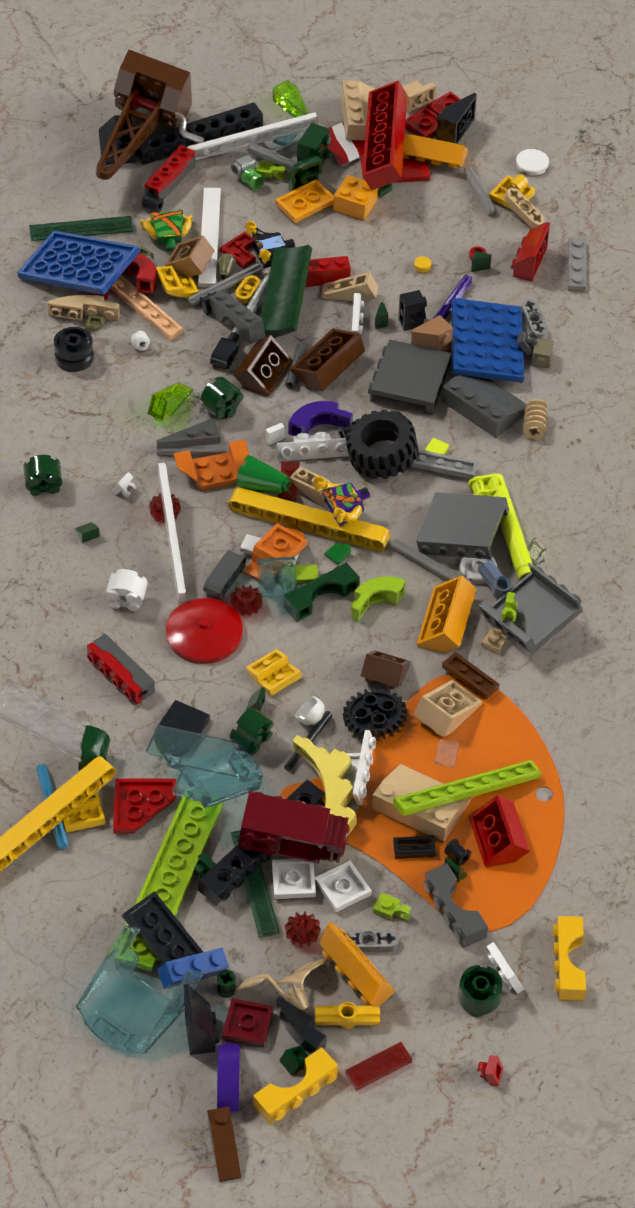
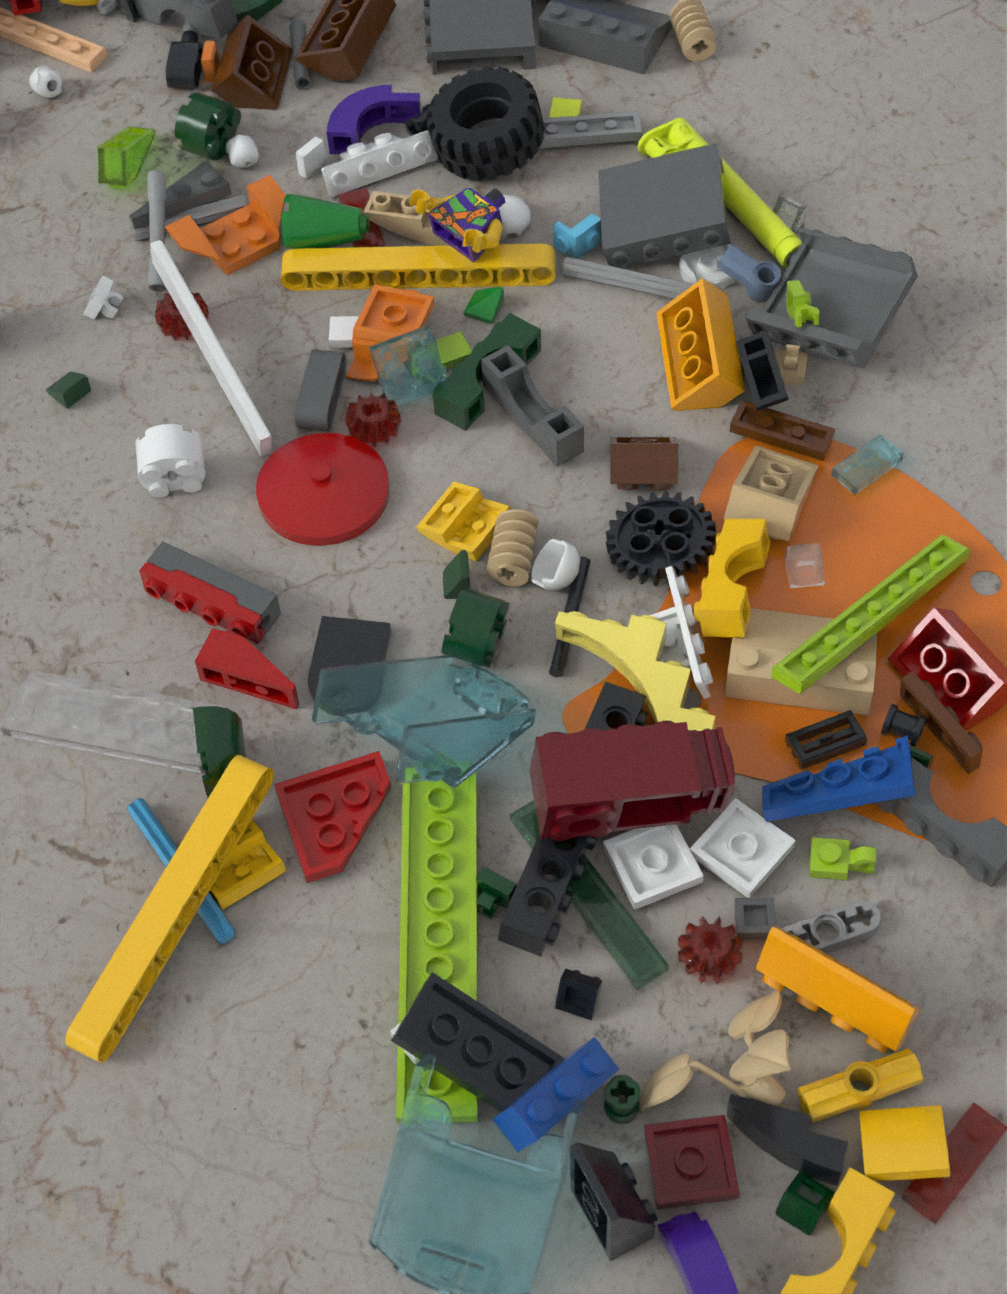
camera: 15 degrees left, 5 degrees up
lime arch [350,576,406,622] -> none
none -> light grey piece [147,170,167,291]
none -> red slope [195,628,299,710]
none -> orange tile [201,41,220,83]
none -> white piece [226,135,259,168]
none -> dark grey arch [481,345,584,467]
none -> tan piece [487,509,539,587]
none -> white hair [499,195,531,240]
none -> medium azure bracket [553,213,601,259]
none -> black tile [555,968,602,1020]
none -> yellow arch [694,519,770,638]
none -> dark grey plate [734,898,776,940]
none -> black slope [736,330,789,411]
none -> blue wing [762,735,916,822]
none -> clear light blue plate [831,434,904,495]
none -> yellow slope [859,1105,950,1181]
none -> reddish brown plate [900,671,983,774]

